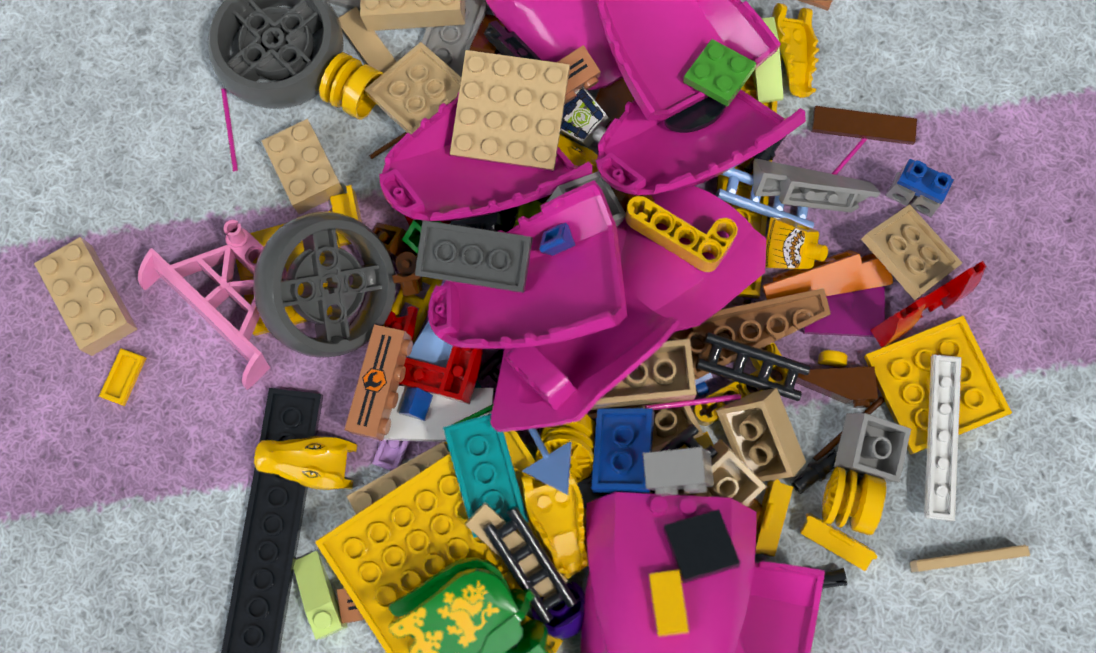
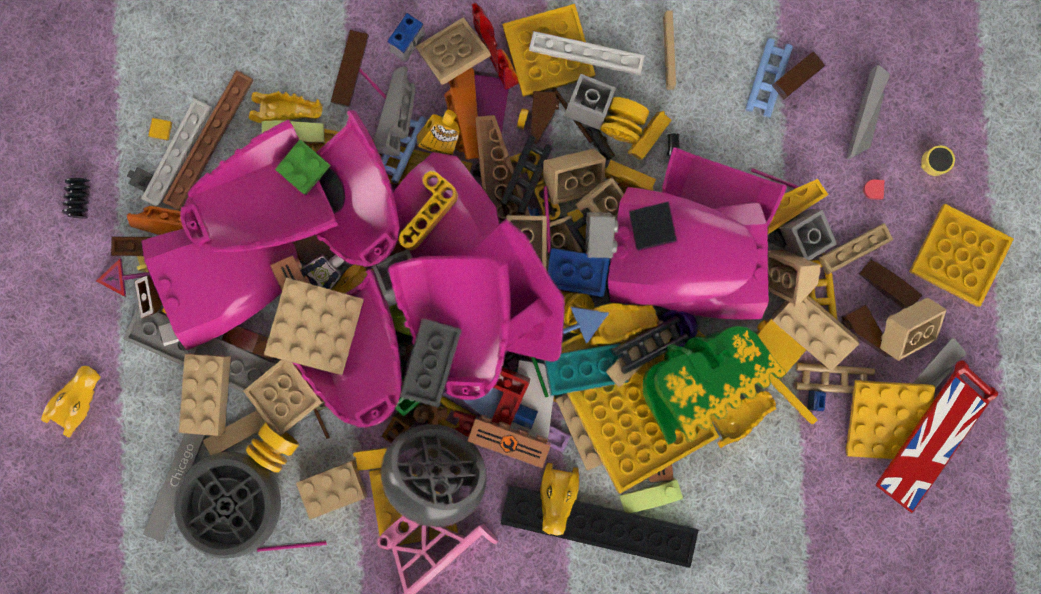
camera: 90 degrees left, 10 degrees up
black hinge [484,20,542,61] -> none
blue slope [539,223,576,256] -> none
yellow tile [649,570,689,637] -> none

